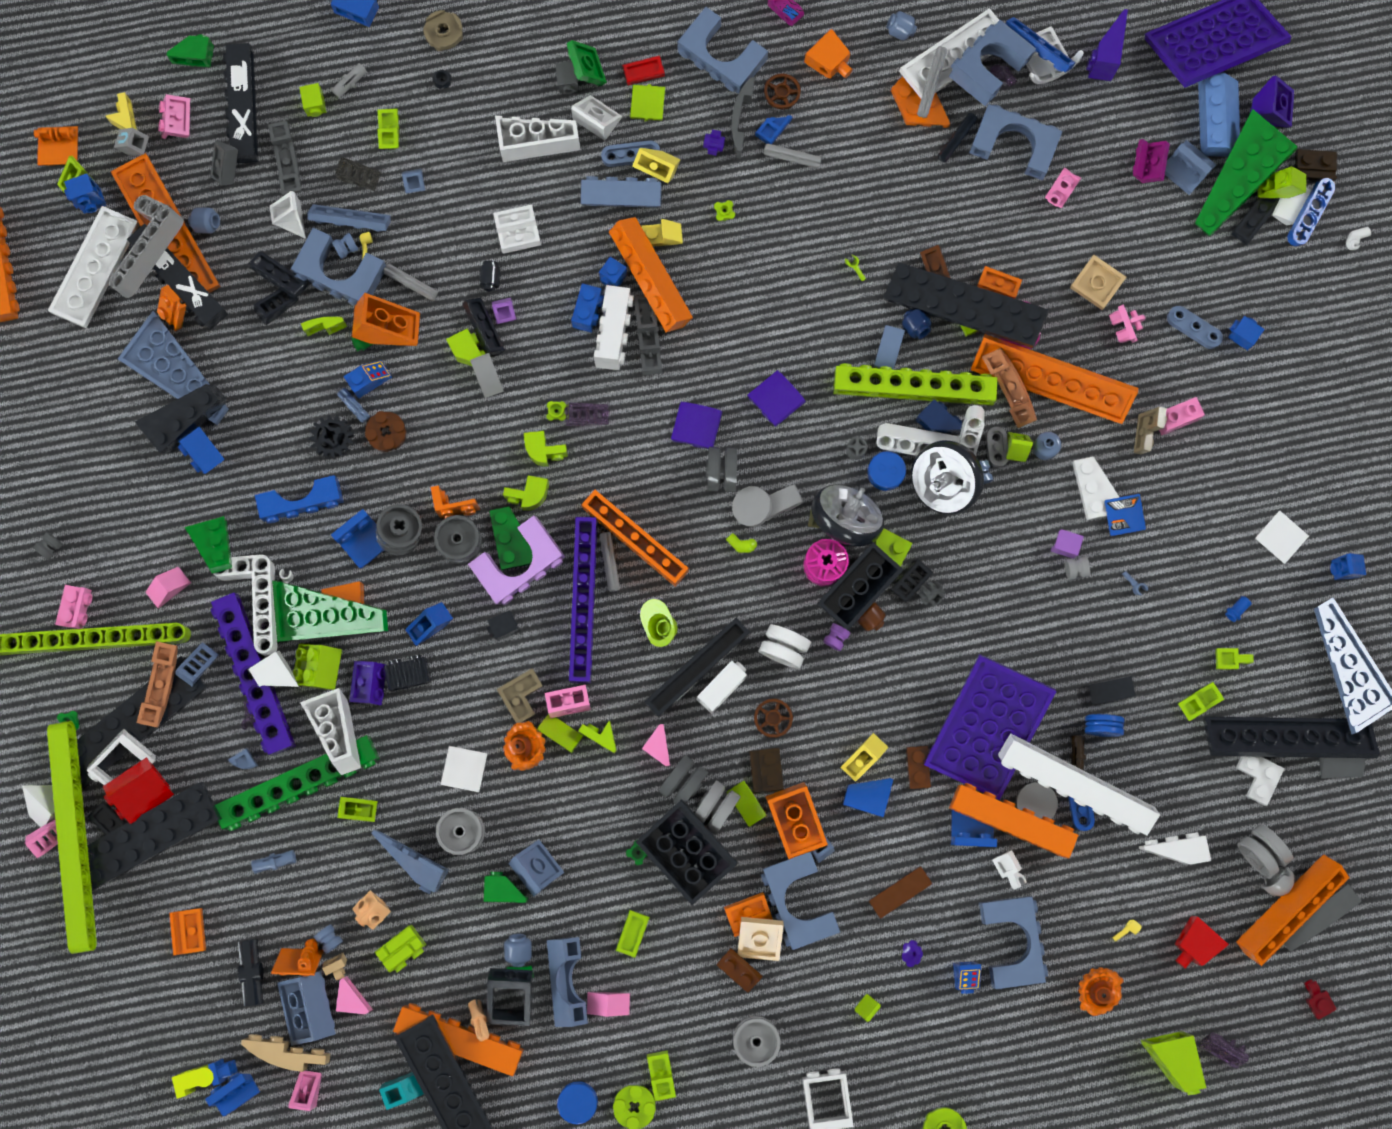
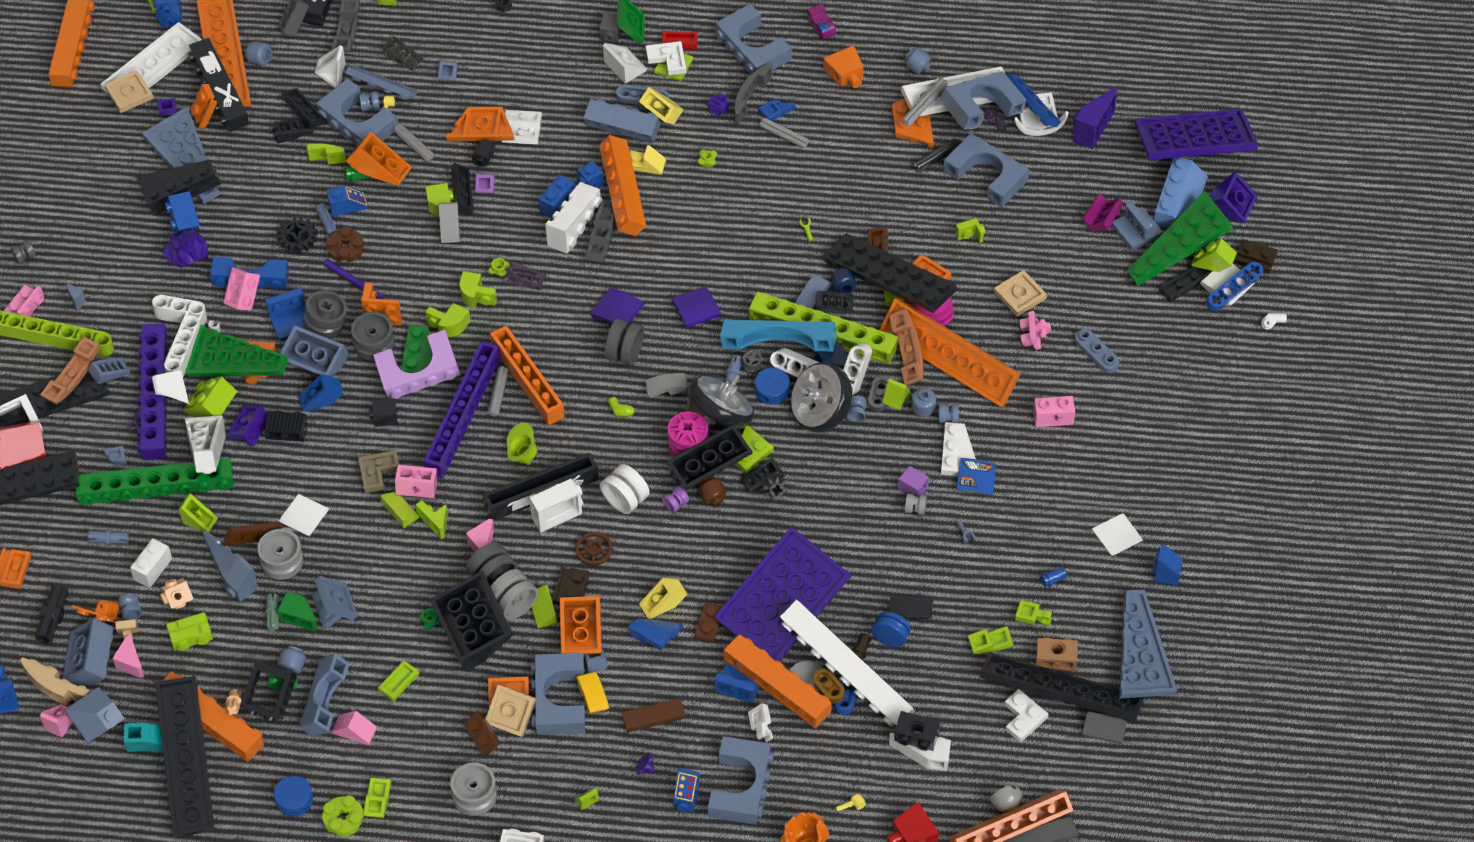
camera: 20 degrees right, 25 degrees down
light grey beam [109,195,184,298] -> none
bright pink slope [146,567,191,608] -> none
green wing [185,516,232,574] -> none
lime slope [377,109,399,149] -> none
white wedge [495,116,581,162] -> none
orange hair [503,721,546,771] -> none
light grey tile [732,486,772,527] -> none
reddish brown wheel [764,73,801,109] -> none
bright pink hips [1045,168,1081,208] -> none
dark tan plate [1134,407,1167,455] -> none
blue brick [1228,316,1265,351] -> none
light grey wheel [1237,824,1293,879] -> none
none -> sand blue slope [65,687,125,743]
none -> sand blue slope [66,283,86,310]
none -> tan plate [104,70,154,113]
none -> white brick [130,539,172,588]
none -> dark purple slope [157,98,177,115]
none -> dark purple hair [162,230,208,268]
none -> reddish brown tile [223,522,283,545]
none -> bright pink bracket [224,267,260,311]
none -> sand green axle [265,594,279,632]
none -> sand blue slope [280,326,349,376]
none -> dark purple bar [323,259,385,299]
none -> orange wing [446,107,515,141]
none -> yellow slope [576,672,609,714]
none -> white plate [646,41,686,75]
none -> dark azure arch [720,320,837,352]
none -> sand blue pin [725,355,743,383]
none -> pearl gold plate [813,669,846,704]
none -> black slope [815,290,853,313]
none -> black brick [894,711,940,751]
none -> sand blue wheel [939,404,959,423]
none -> lime bracket [955,218,985,243]
none -> medium nougat brick [1036,637,1078,671]

